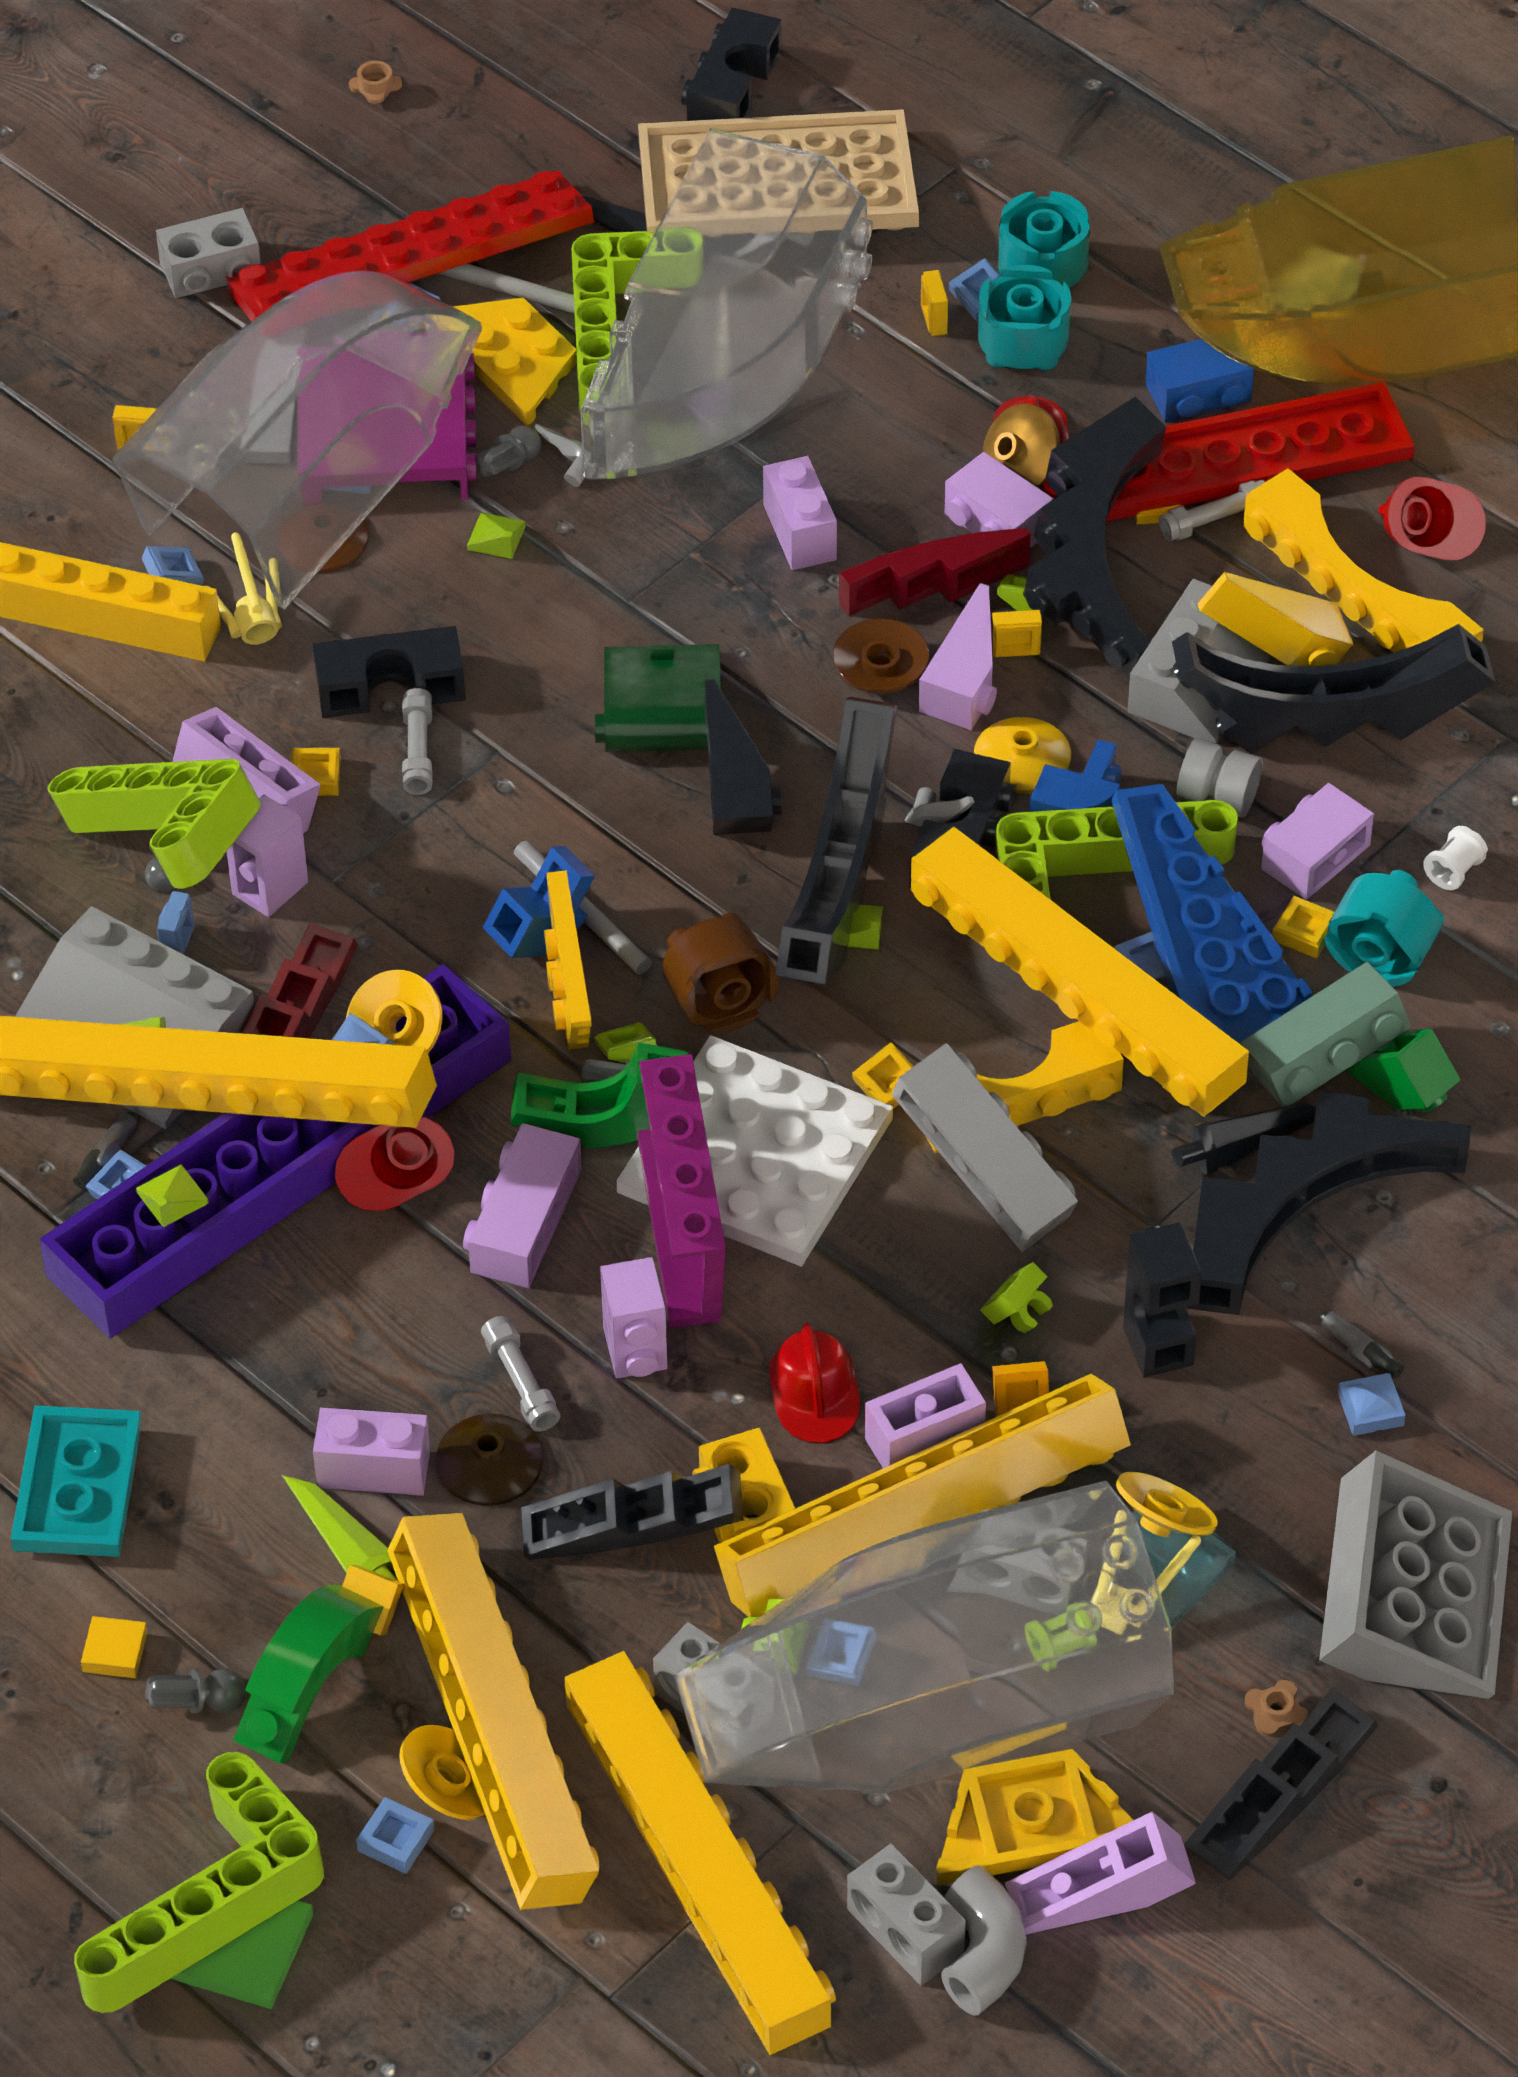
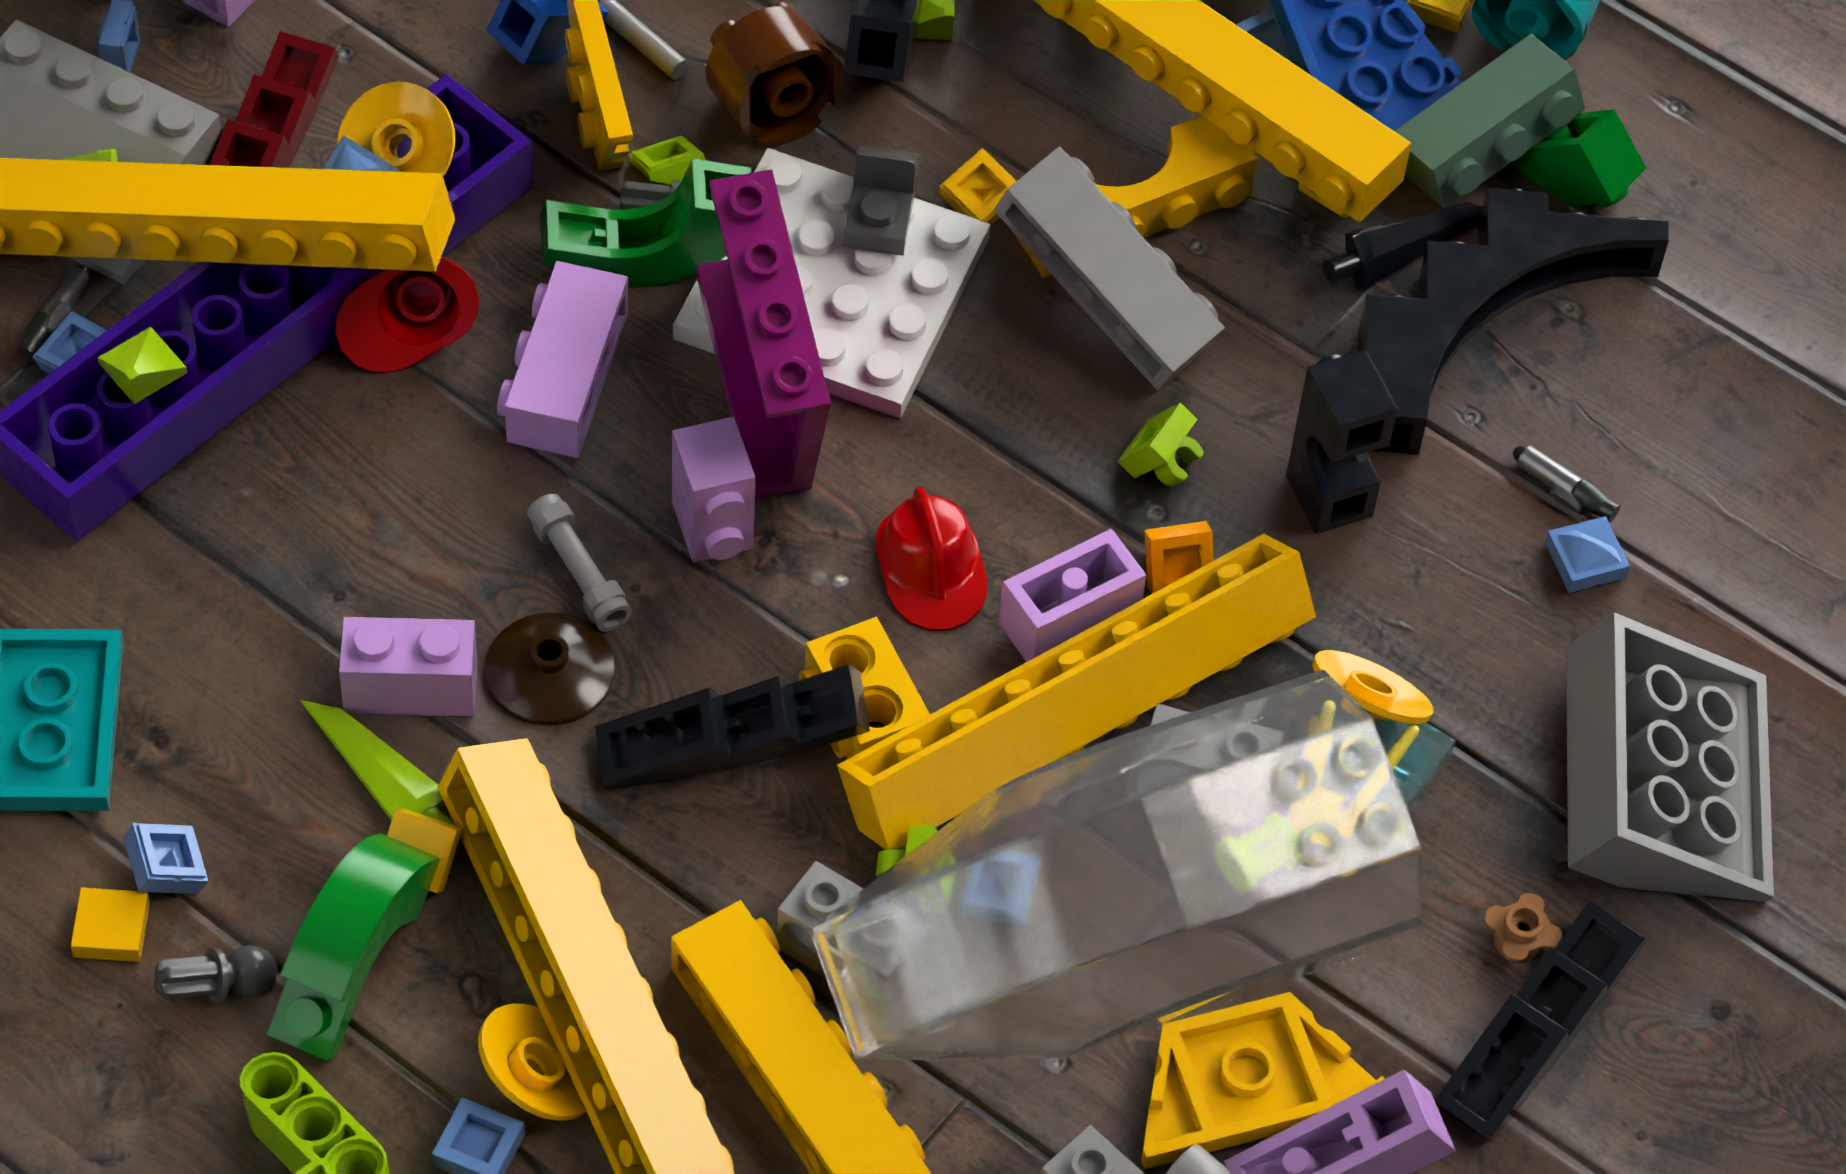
camera: 10 degrees left, 5 degrees up
none -> medium blue tile [123,823,208,894]
none -> dark grey slope [843,145,921,256]

